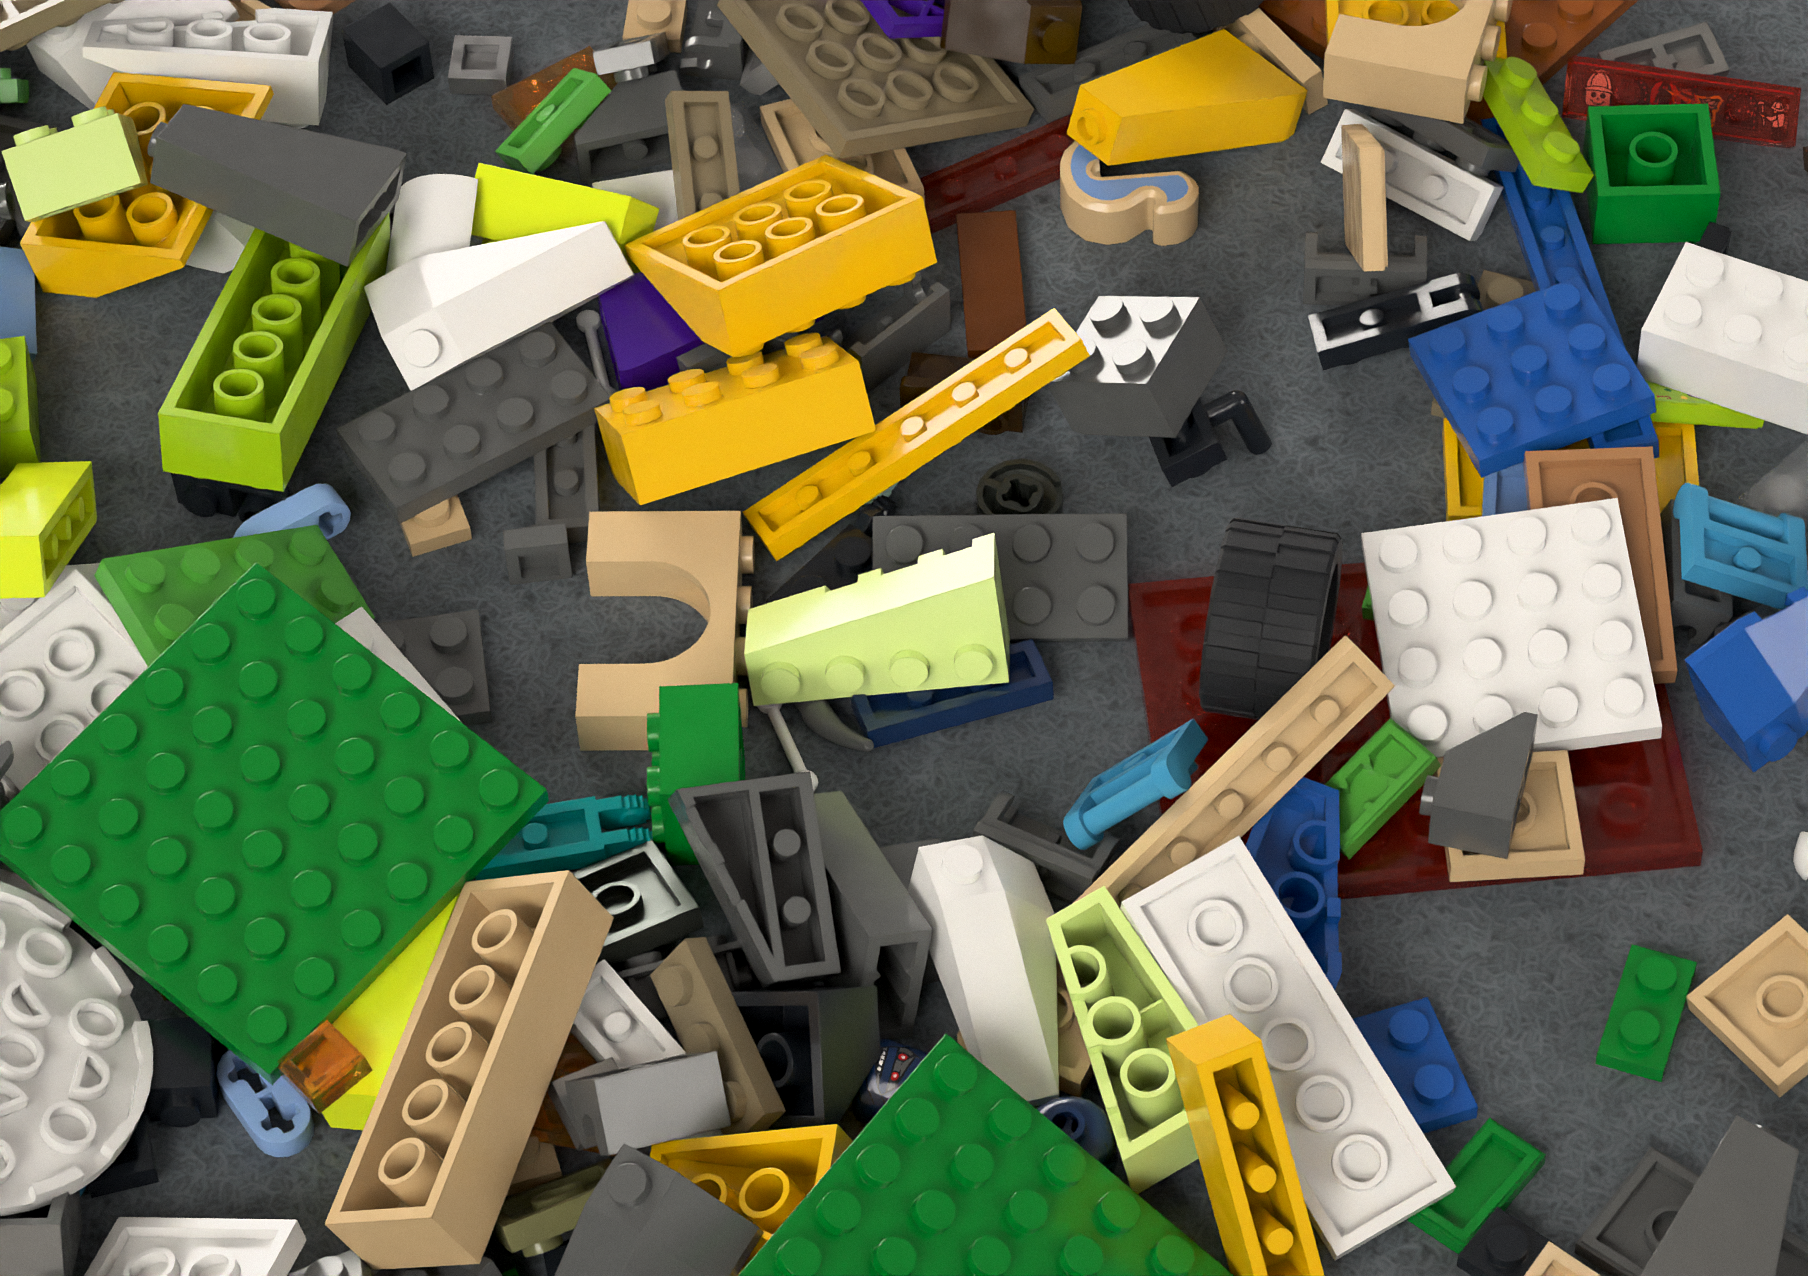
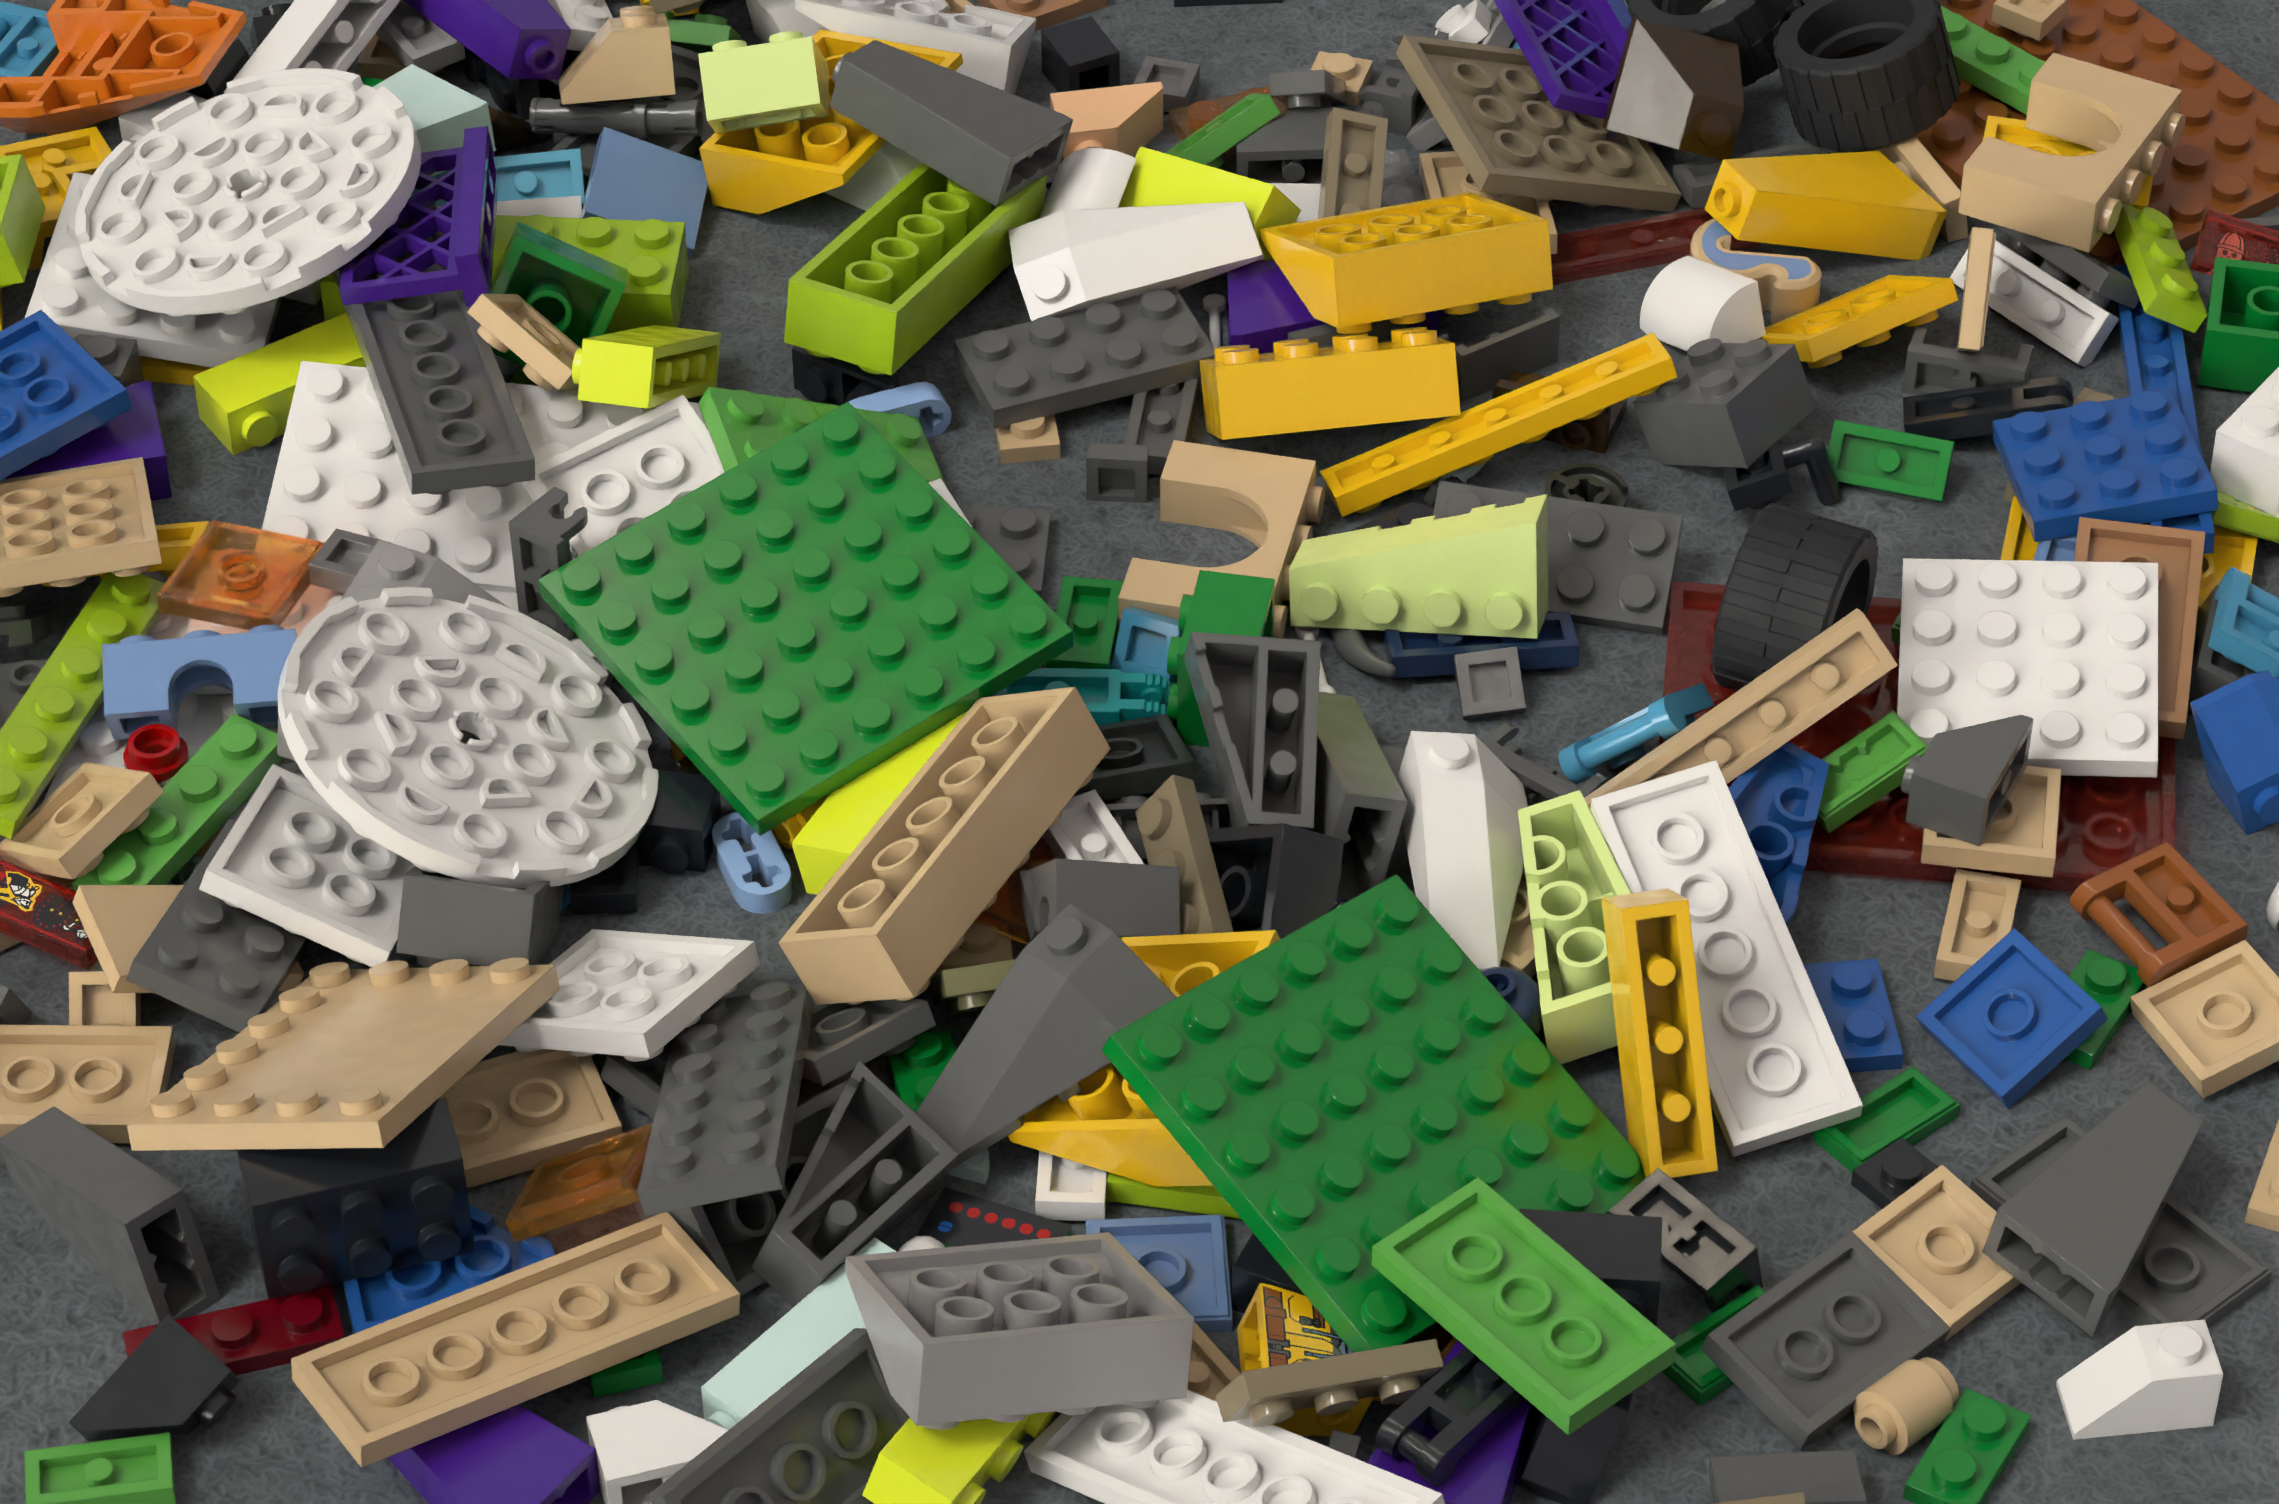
camera: 10 degrees right, 10 degrees down
clear orange tile [277,1020,373,1114] -> none
reddish brown tile [956,210,1026,359] -> none
none -> green plate [1046,576,1124,669]
none -> light nougat slope [1050,81,1163,159]
none -> dark azure plate [1111,606,1183,685]
none -> flat silver plate [1453,646,1526,720]
none -> white brick [1640,256,1766,351]
none -> yellow plate [1756,275,1958,368]
none -> green plate [1828,420,1956,503]
none -> blue plate [1916,928,2108,1109]
none -> tan plate [1934,869,2021,981]
none -> dark orange plate [2070,842,2248,988]

